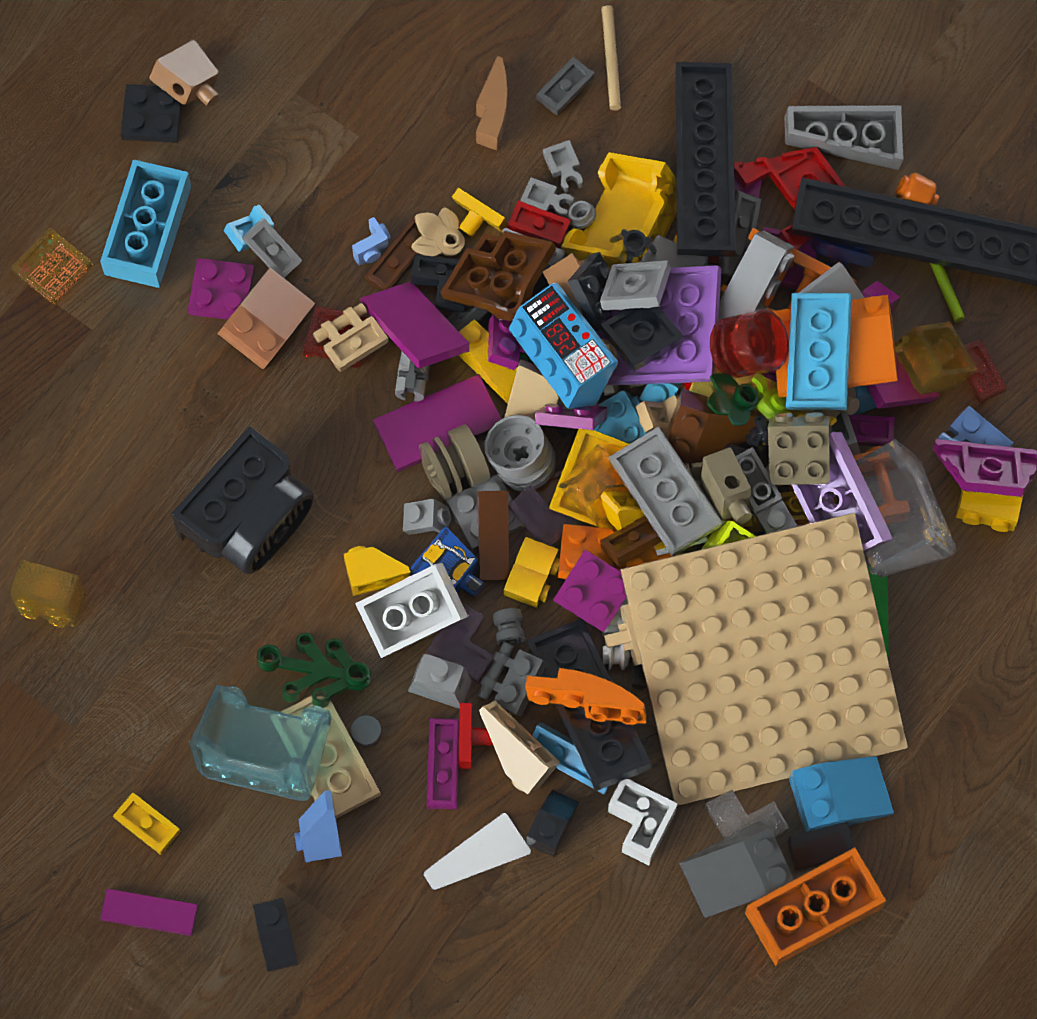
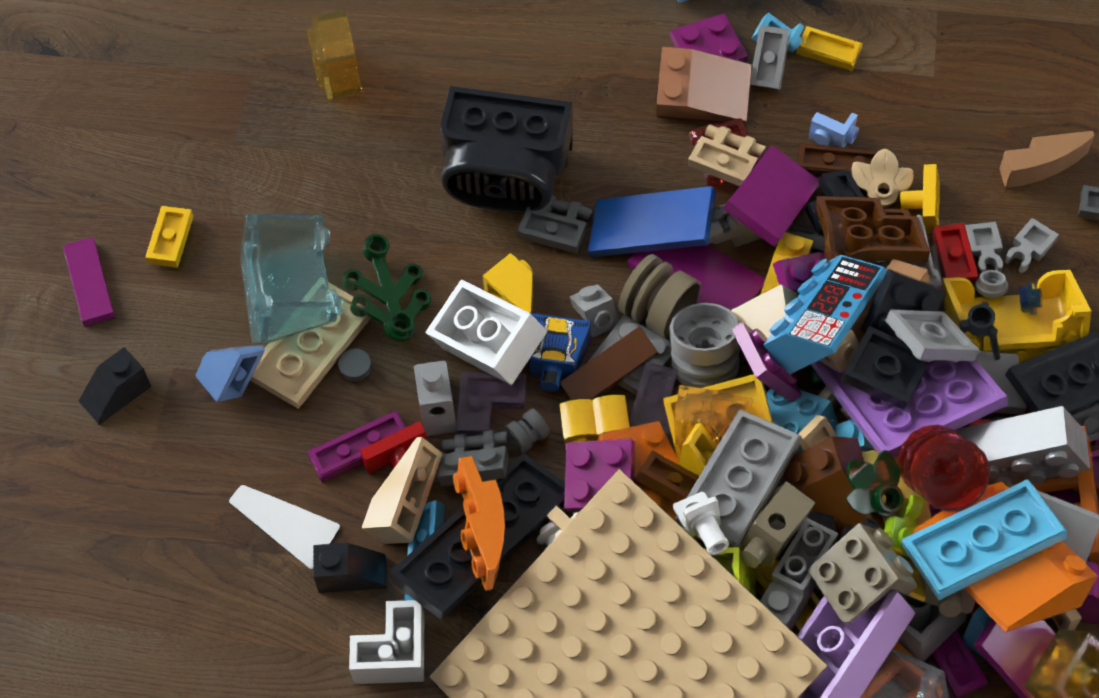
camera: 65 degrees right, 10 degrees down
none -> dark grey plate [517,195,593,254]
none -> blue tile [588,186,716,257]
none -> white bracket [673,492,729,555]
none -> yellow tile [796,26,863,71]
none -> plate [1019,283,1043,315]

